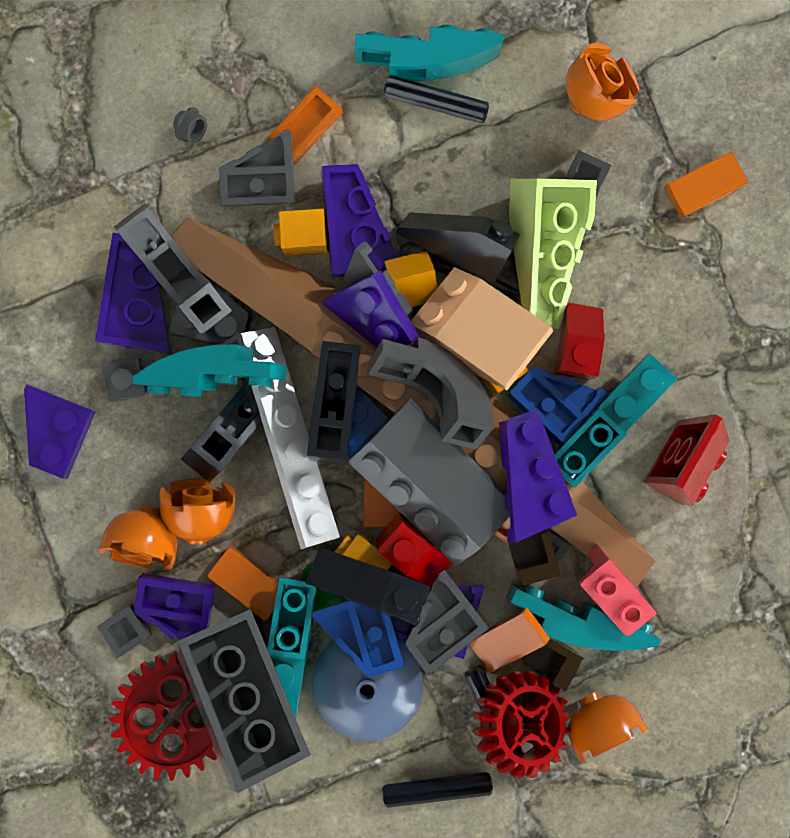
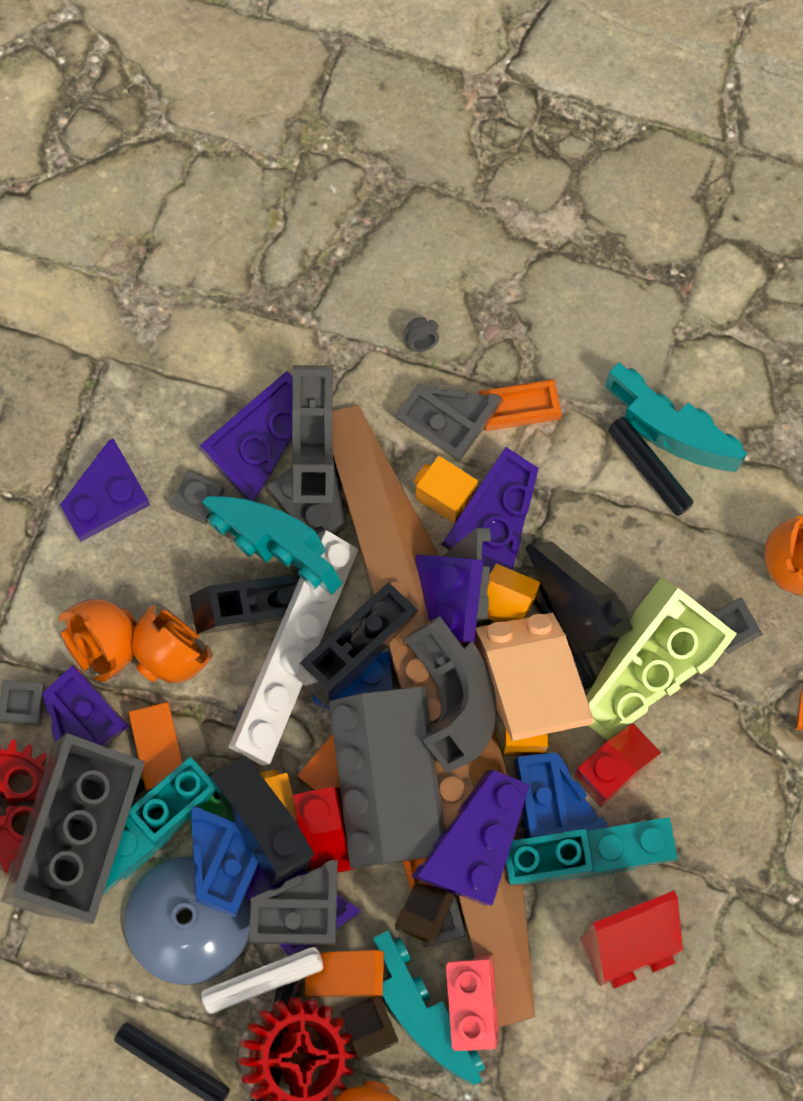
camera: 40 degrees right, 15 degrees down
none -> white axle [202,947,323,1014]

